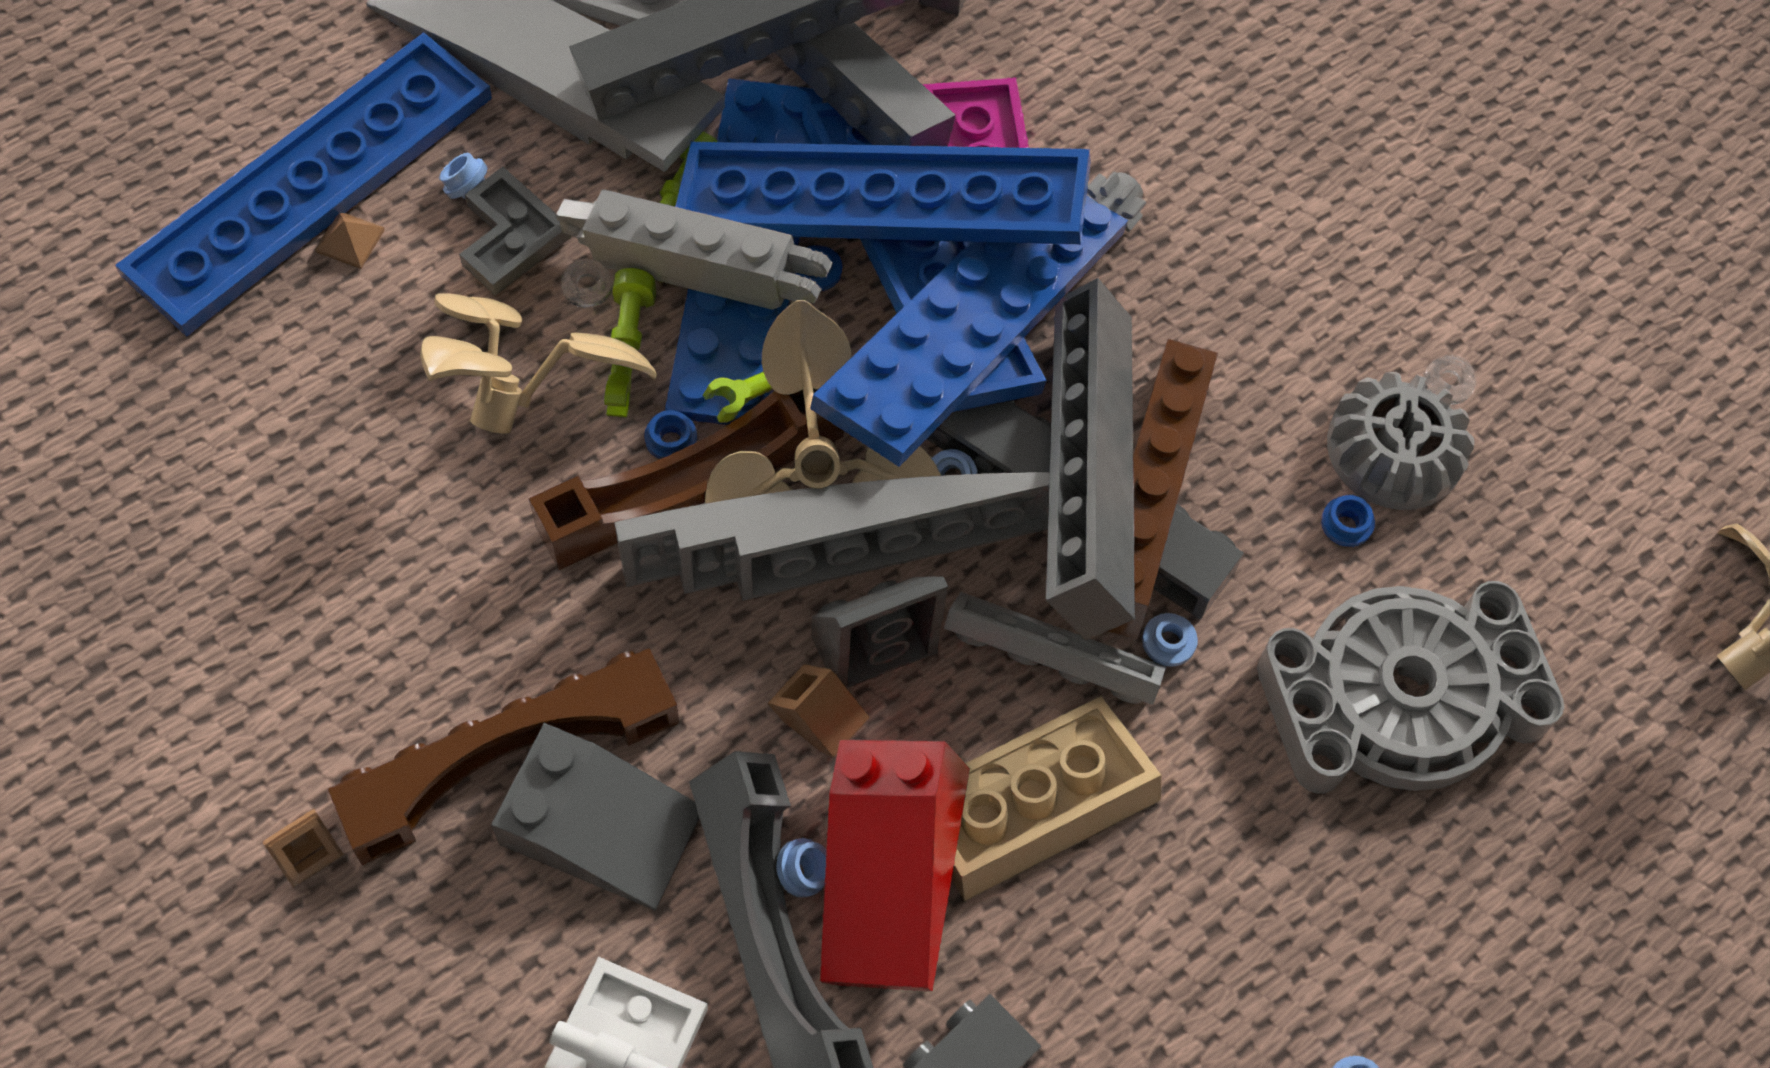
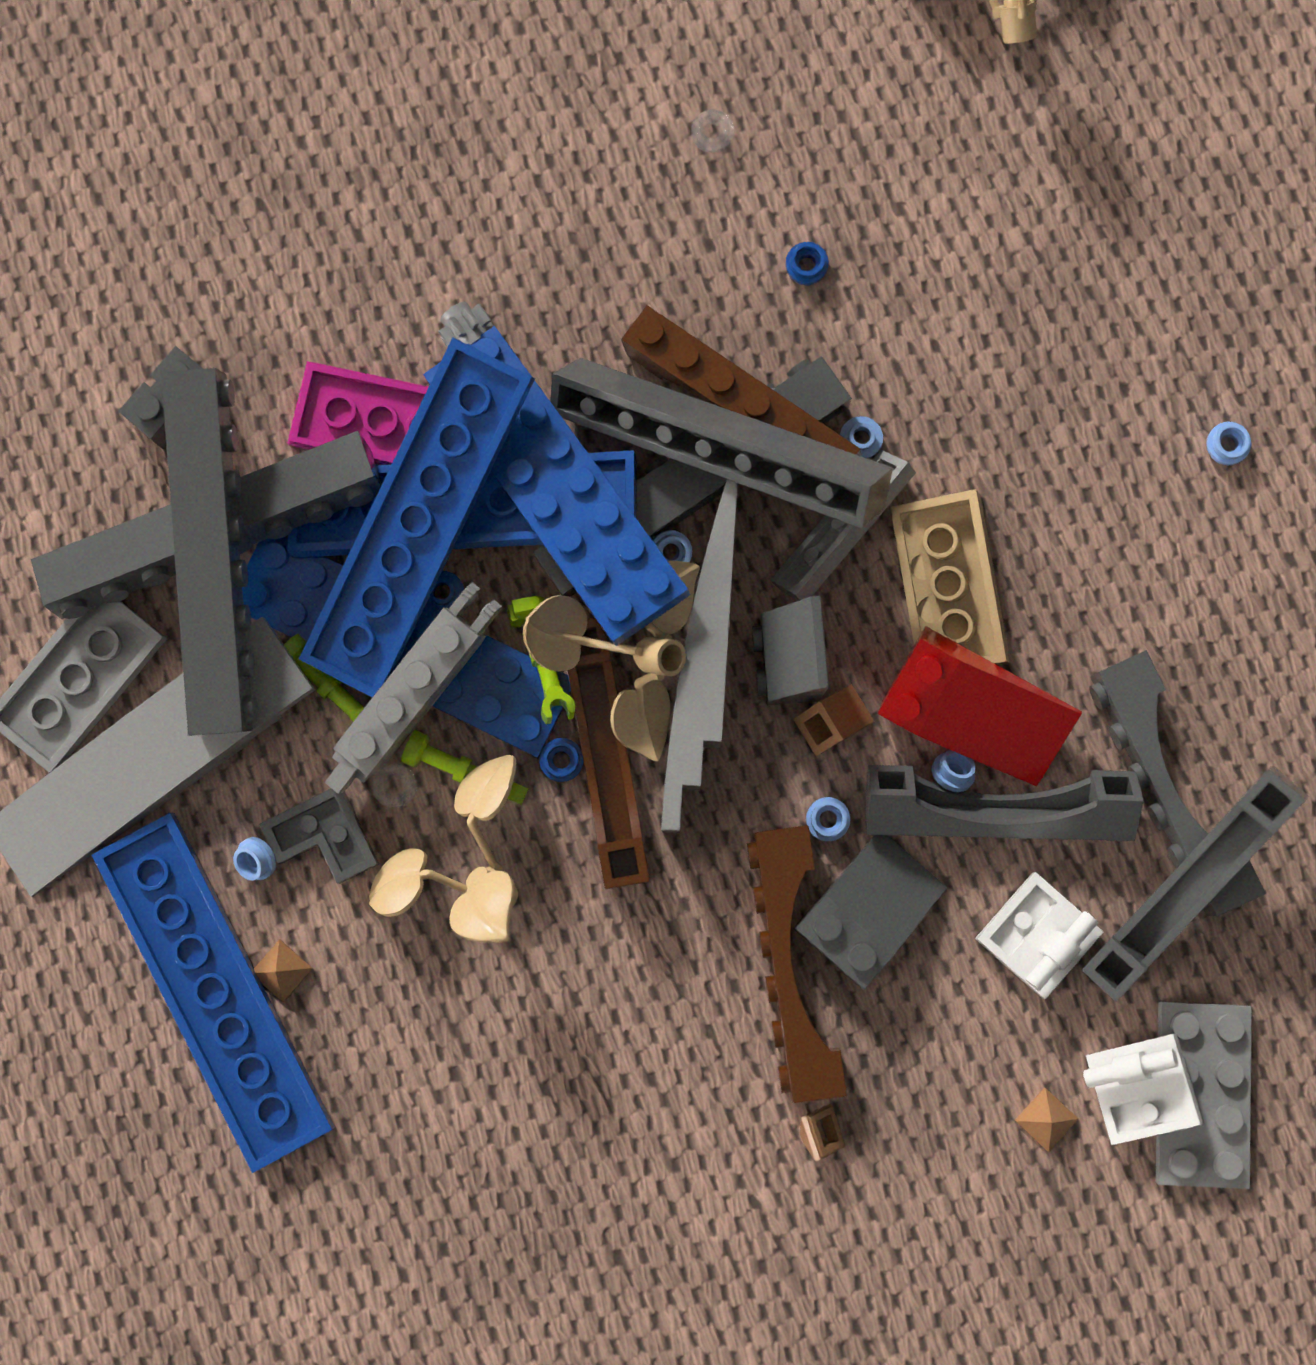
camera: 60 degrees left, 20 degrees up
light grey piece [1257,581,1564,794] -> none
light grey gear [1327,372,1474,510] -> none
none -> light blue plate [806,797,850,841]

